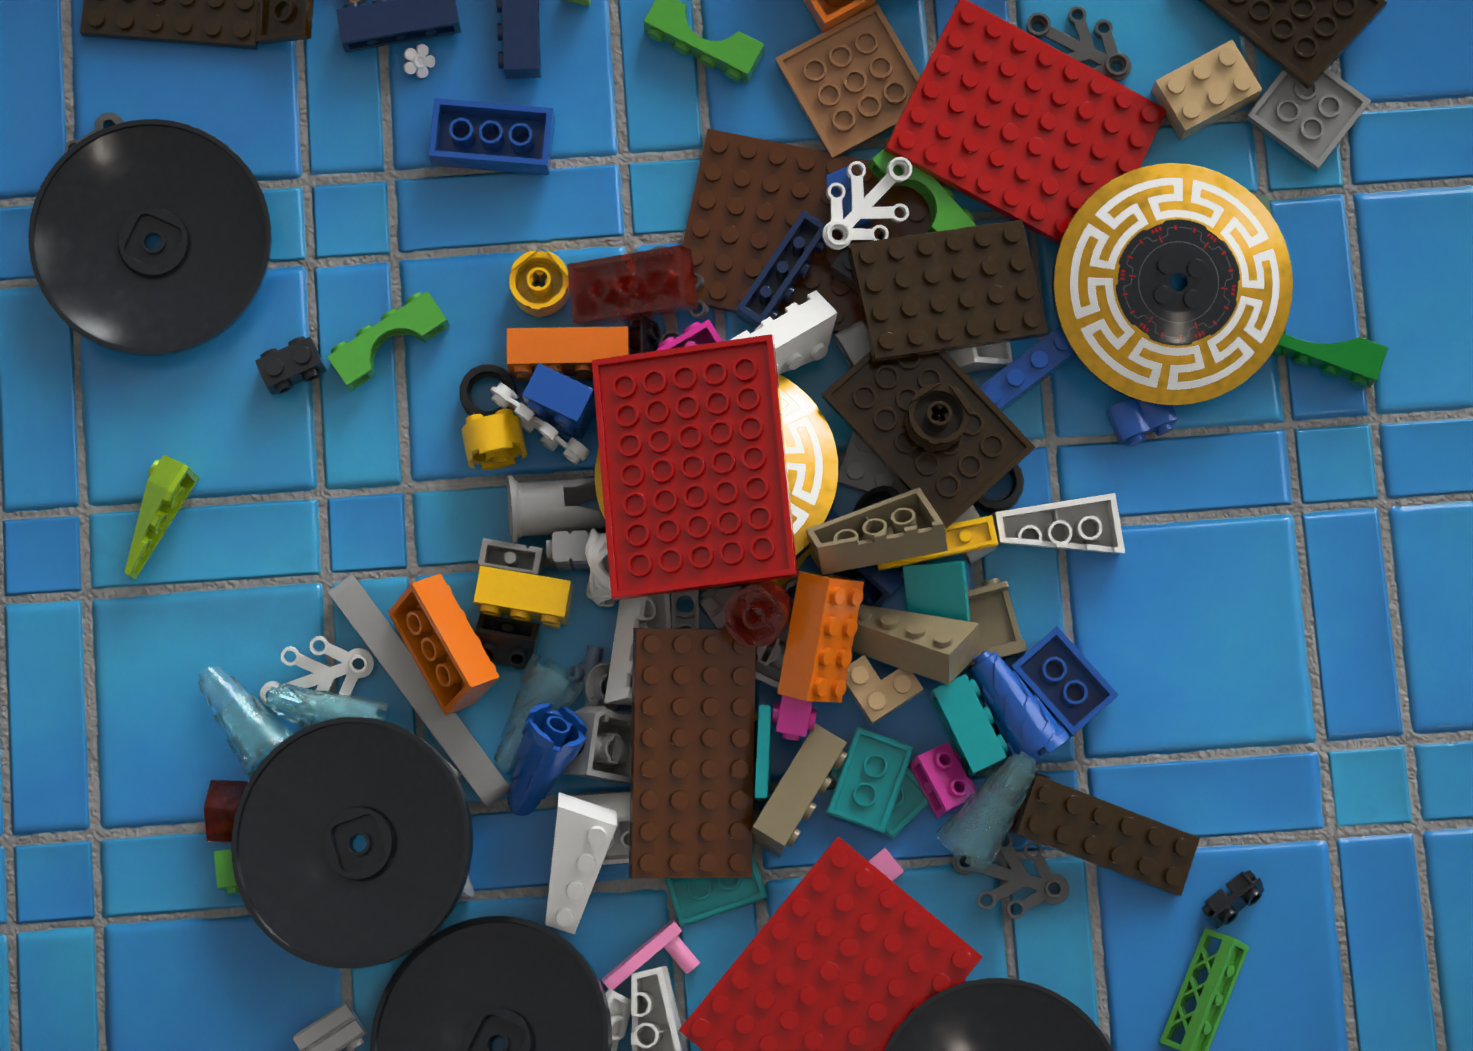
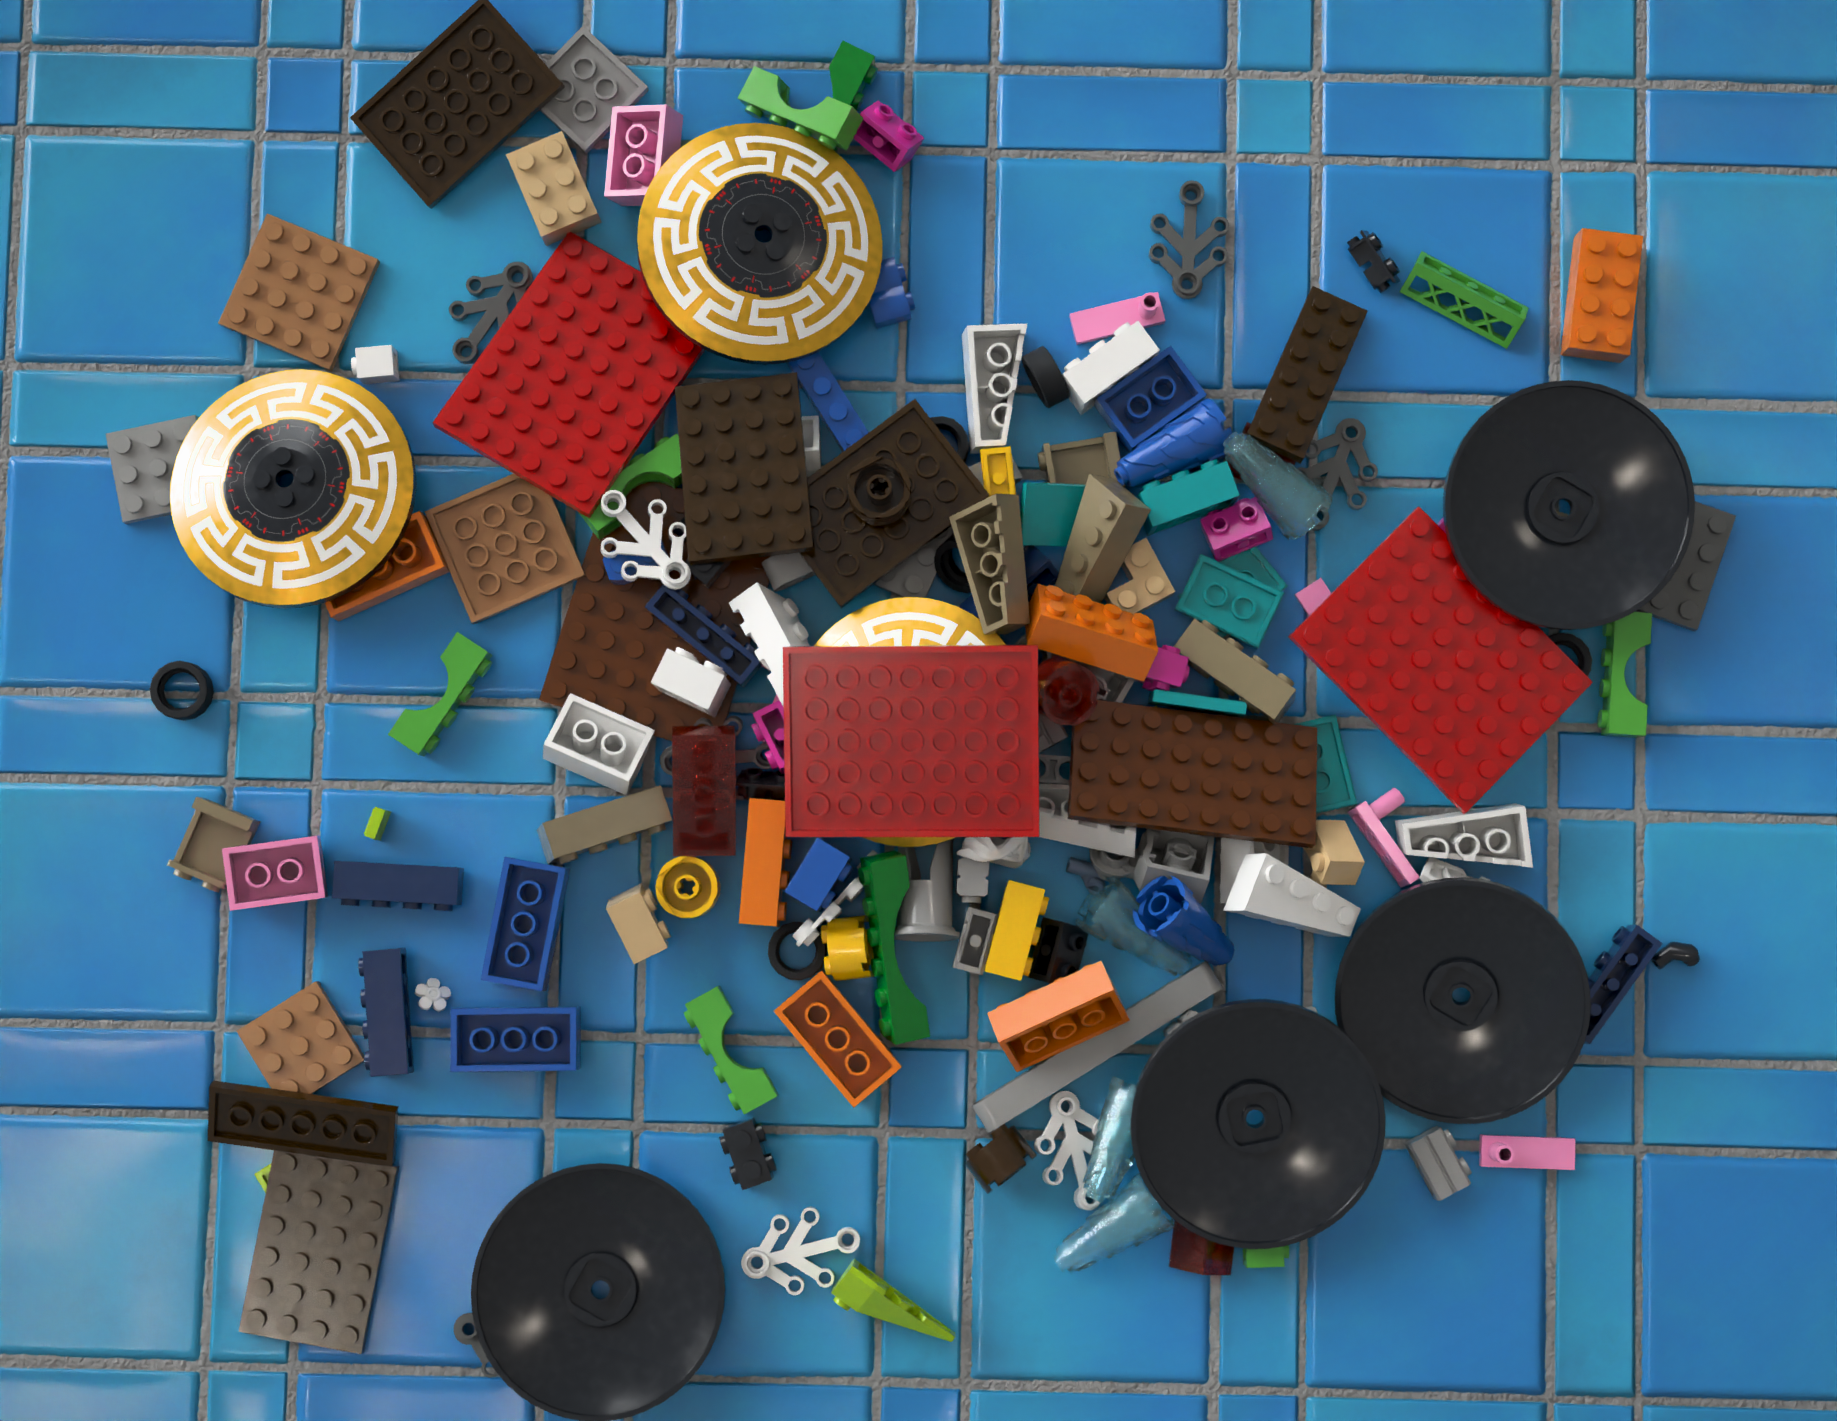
camera: 85 degrees left, 5 degrees up
none -> blue brick [450,1006,581,1072]
none -> dark tan wedge [537,785,672,865]
none -> white slope [543,693,655,795]
none -> bright pink brick [604,104,683,206]
none -> tan brick [606,883,671,964]
none -> white brick [651,647,731,717]
none -> bright green arch [738,66,864,151]
none -> white plant [741,1206,860,1295]
none -> orange brick [774,970,902,1108]
none -> dark pink brick [853,100,924,172]
none -> green arch [858,850,930,1045]
none -> dark brown brick [965,1123,1037,1194]
none -> black tyre [1021,346,1069,408]
none -> white brick [1062,321,1160,415]
none -> bright pink piece [1069,292,1165,345]
none -> dark grey plant [1149,180,1229,299]
none -> tan brick [1303,820,1365,888]

